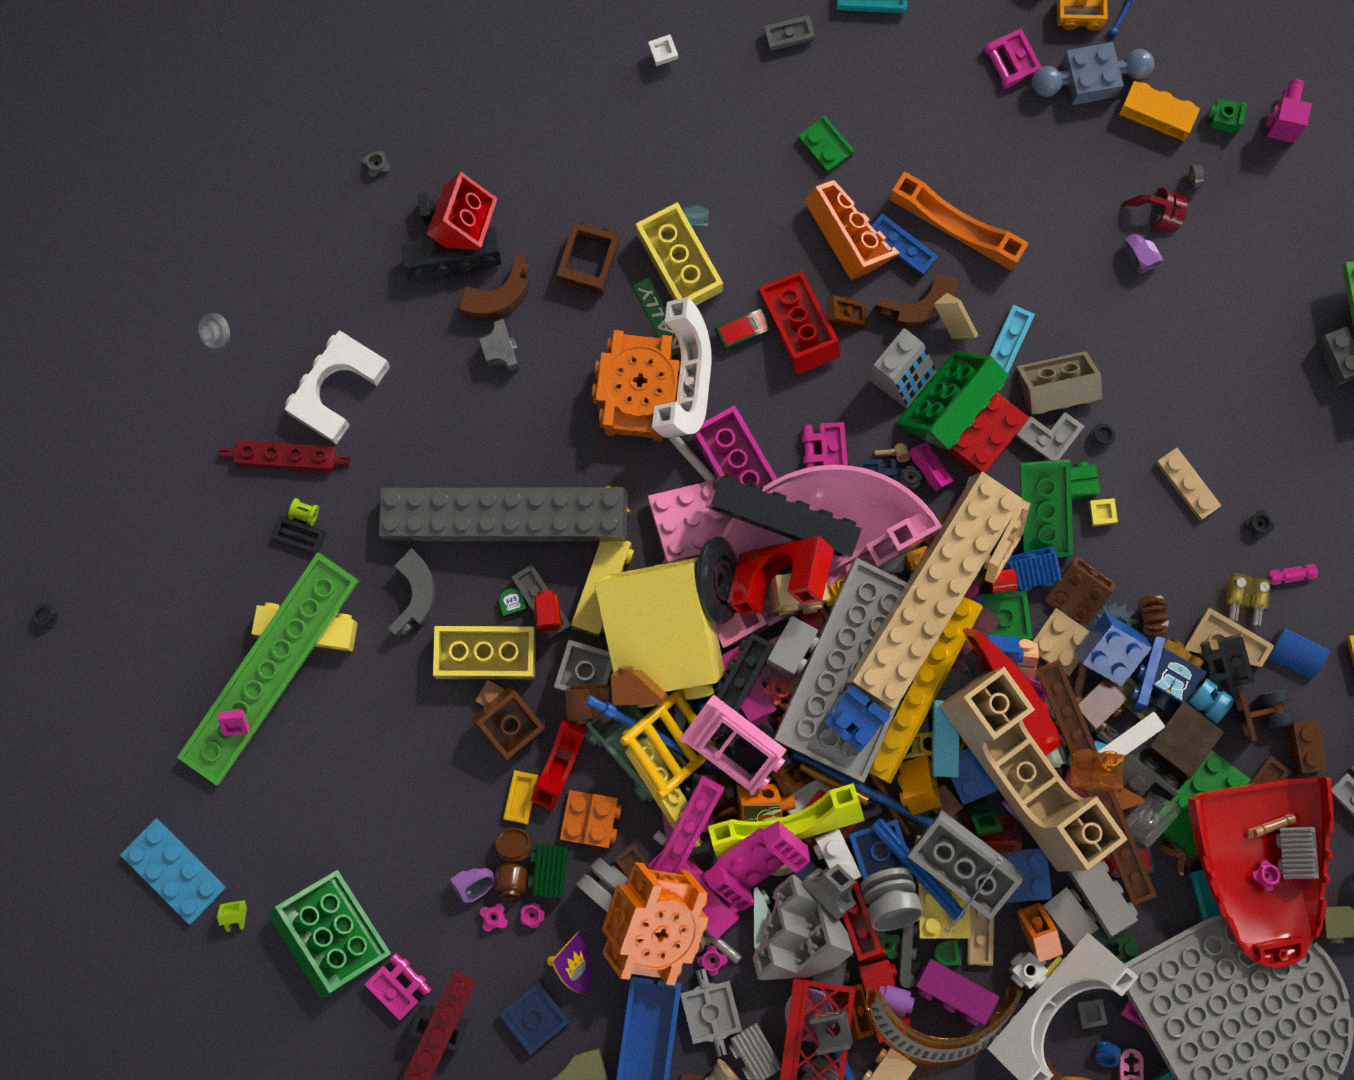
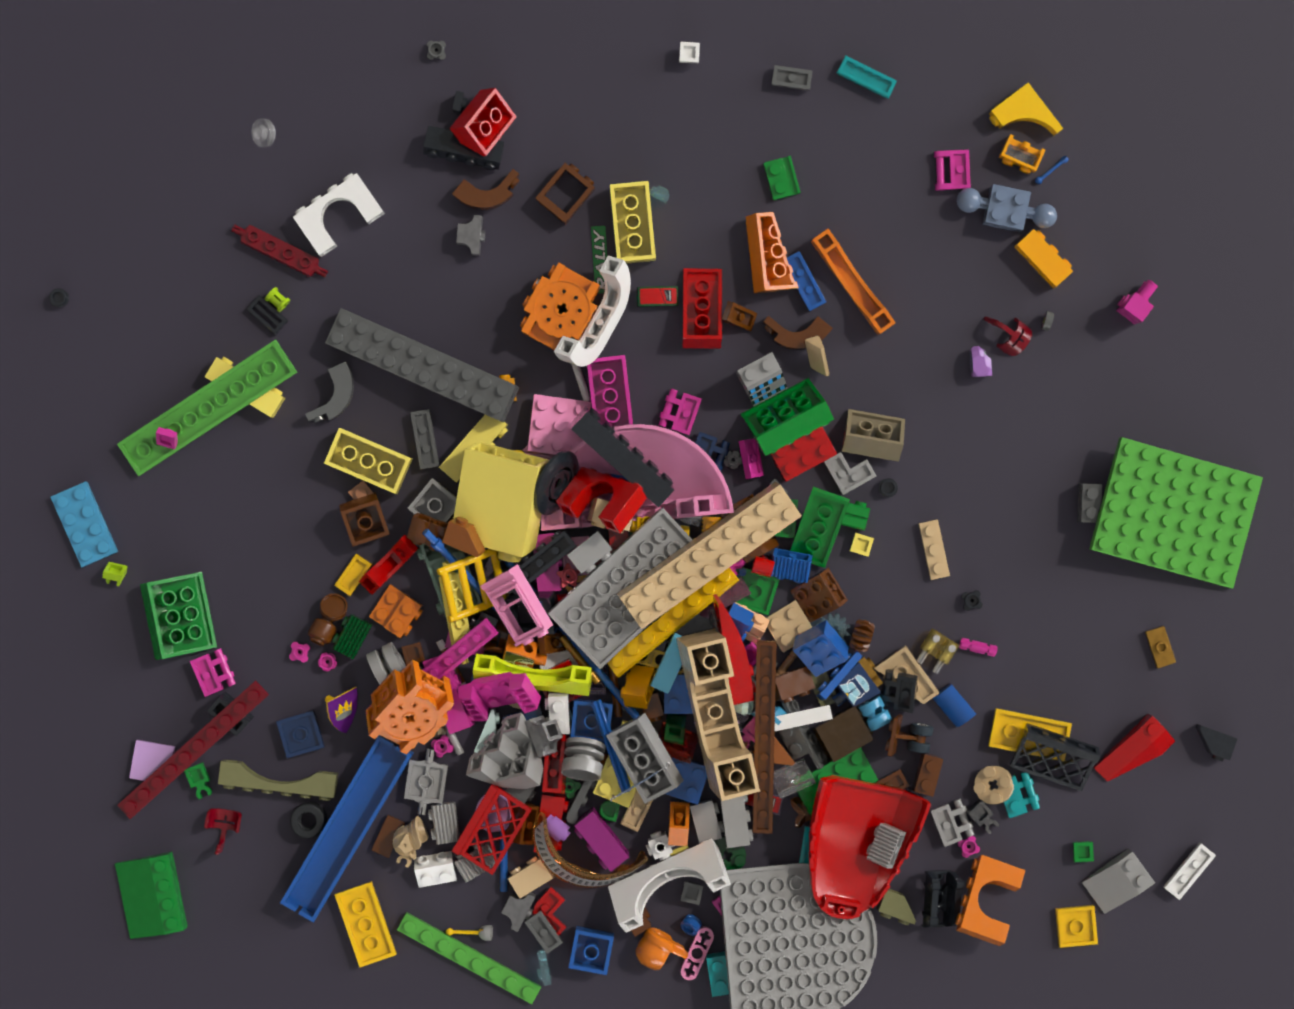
camera: 20 degrees right, 10 degrees up
medium lavender rock [450,868,495,903] -> none
tile [499,588,527,617] -> none
red brick [533,590,562,632] -> none
dark grey piece [809,1008,853,1055] -> none
blue hips [823,684,891,752] -> none
tan hand [875,443,910,462] -> none
tan wing [984,500,1031,584] -> none
medium azure tile [989,305,1035,373] -> none
clear orange bracket [1070,749,1124,793] -> none
green brick [1208,99,1247,134] -> none
medium nougat wheel [1246,814,1296,839] -> none
dark pink plate [1252,860,1281,891] -> none

